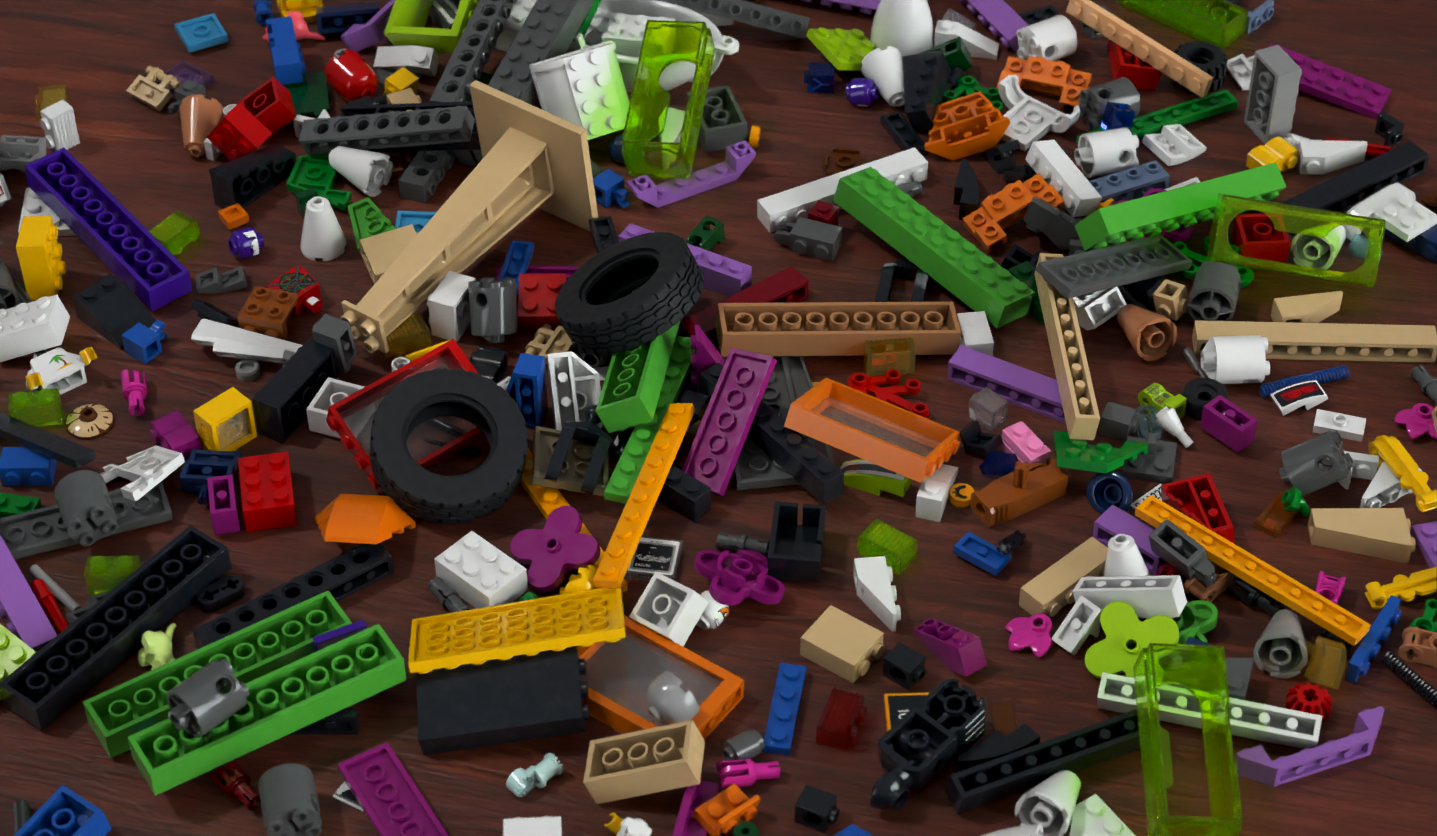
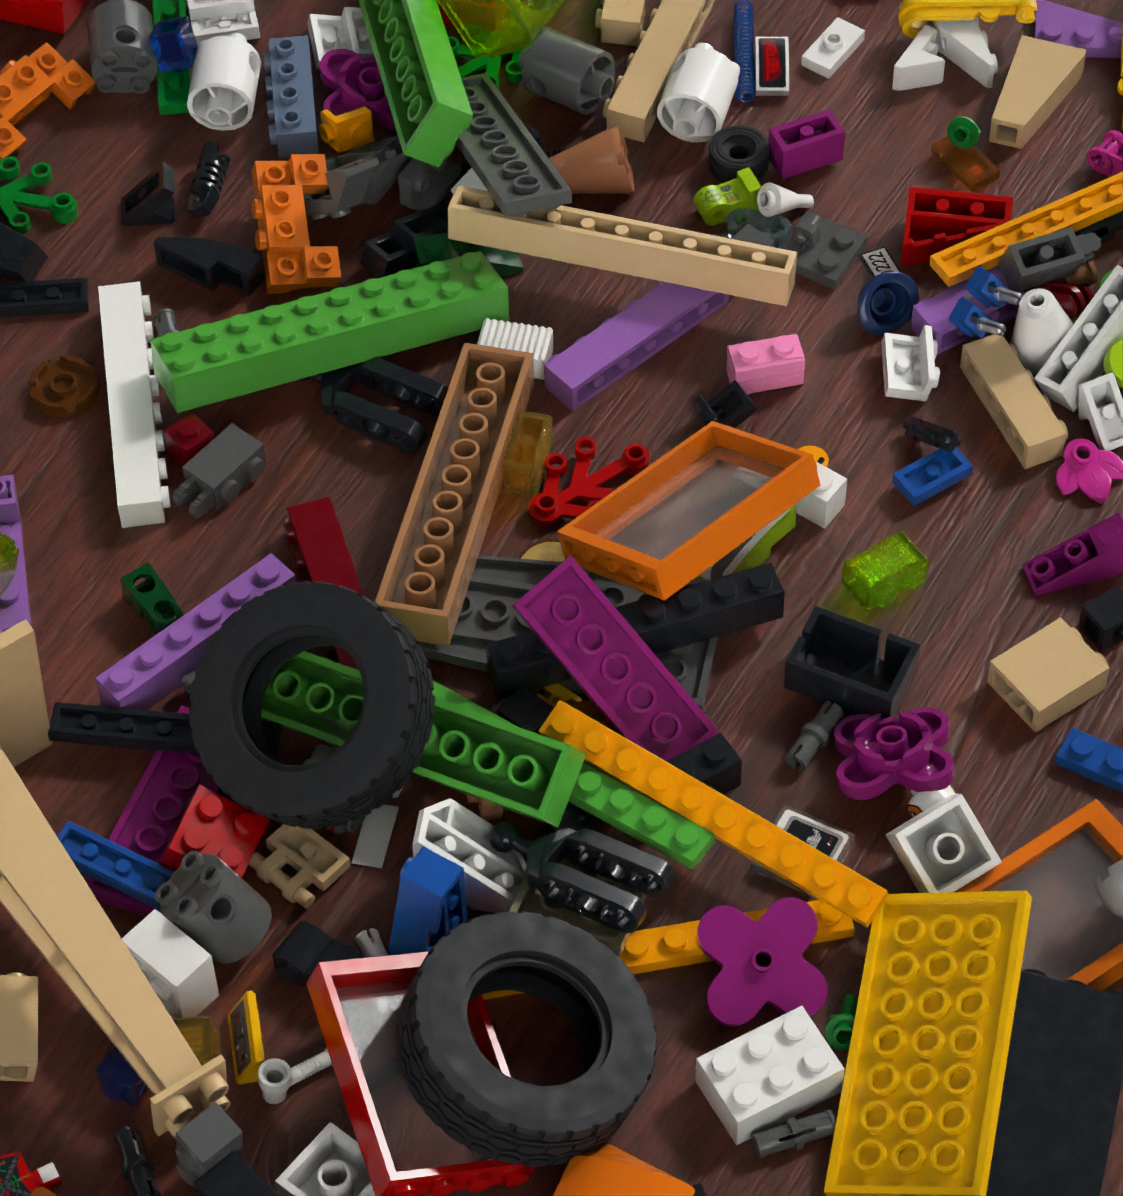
camera: 70 degrees left, 10 degrees up
yellow hair [560,565,598,595] -> none
magenta slope [690,325,725,393] -> none
white slope [853,556,901,632] -> none
orange wedge [924,91,1010,161] -> none
clear brick [969,387,1008,431] -> none
dark orange piece [970,457,1068,527] -> none
clear blue bracket [979,452,1019,477] -> none
white piece [999,75,1080,152] -> none
white brick [1025,140,1102,217] -> none
green wing [1053,431,1149,473] -> none
tan brick [1153,279,1188,321] -> none
flat silver piece [1182,347,1207,378] -> none
dark grey cylinder [1279,431,1354,496] -> none
none -> white bracket [881,325,940,401]
none -> blue piece [949,266,1023,338]

